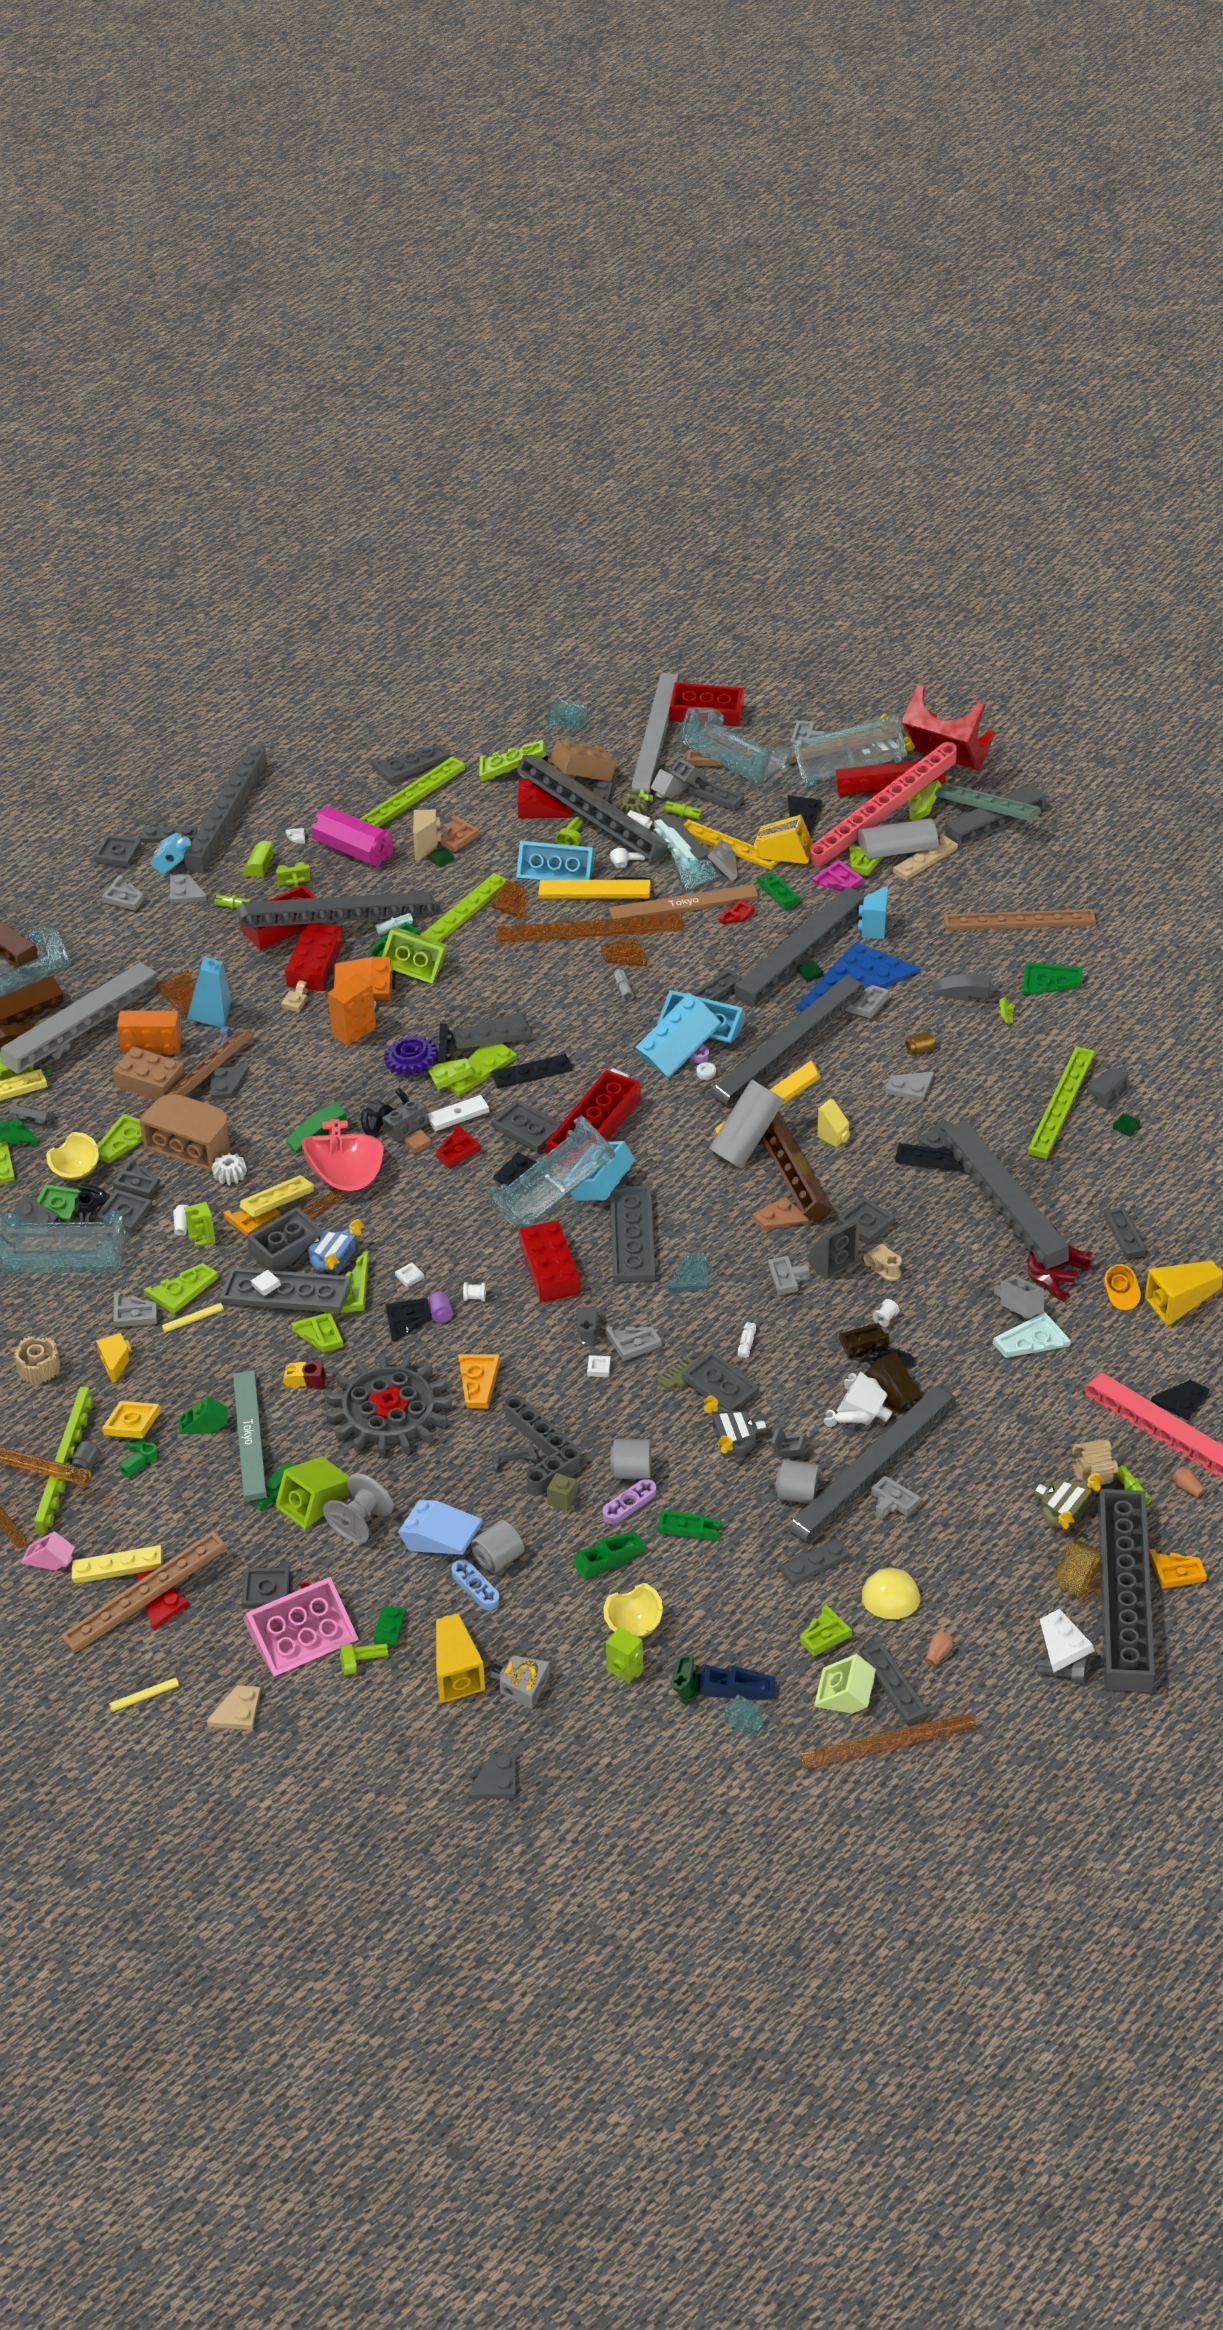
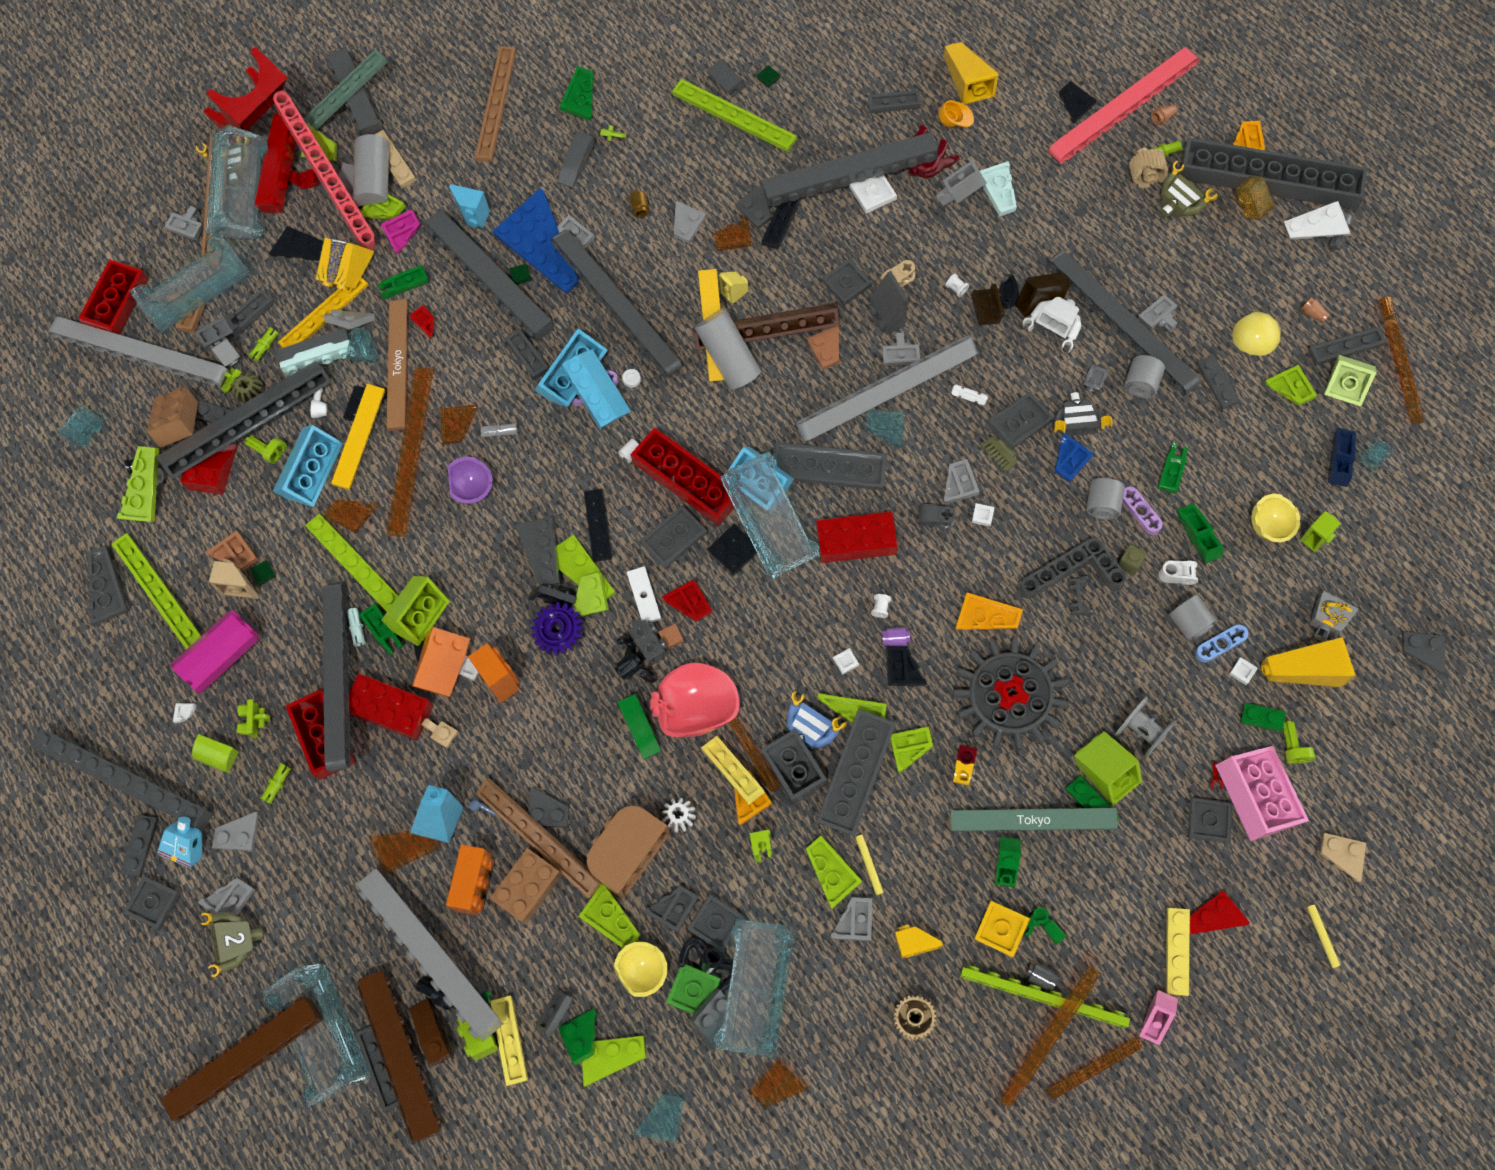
camera: 75 degrees left, 25 degrees up
medium nougat tile [61,1531,227,1653] -> none
white cone [173,1205,188,1236] -> none
white tile [251,1270,281,1296] -> none
light blue slope [398,1500,483,1555] -> none
white cone [627,810,653,829] -> none
dark green piece [671,1655,700,1704] -> none
none -> olive torso [201,912,263,977]
none -> medium lavender cylinder [448,457,493,504]
none -> clear orange wing [714,216,751,251]
none -> light grey beam [796,336,978,441]
none -> white plate [849,174,897,214]
none -> blue wing [1055,433,1093,483]
none -> white piece [1158,560,1198,585]
none -> white tile [1229,657,1258,685]

